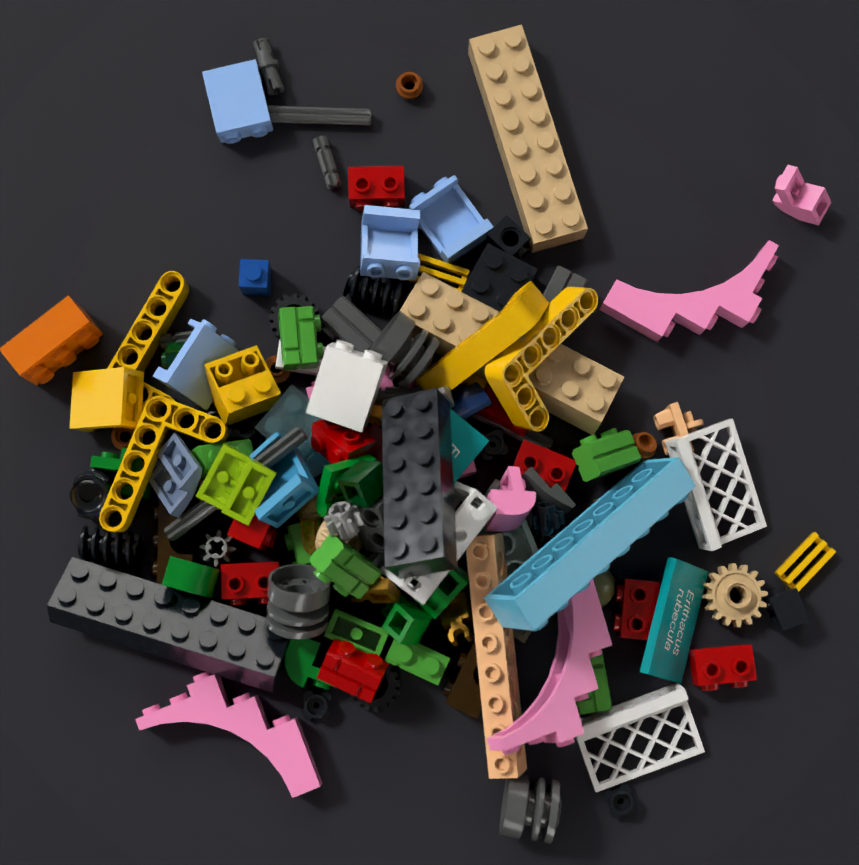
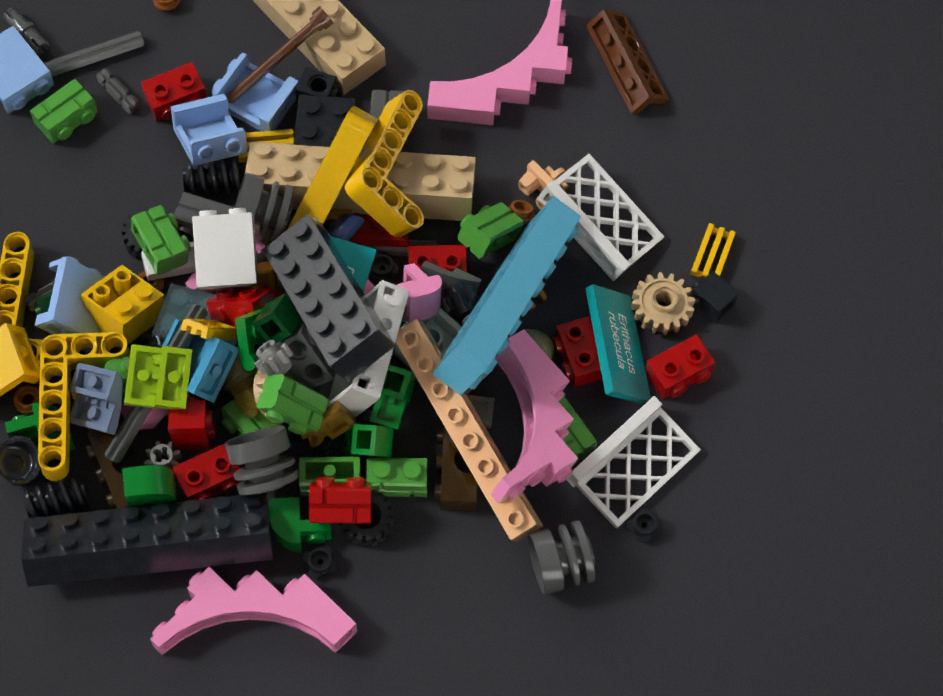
camera: 25 degrees left, 15 degrees down
blue brick [239,259,273,296] -> none
pearl gold plate [440,591,473,646] -> none
none -> bright green brick [30,79,98,144]
none -> yellow tile [181,318,237,340]
none -> reddish brown piece [226,6,334,104]
none -> reddish brown fence [586,9,670,114]

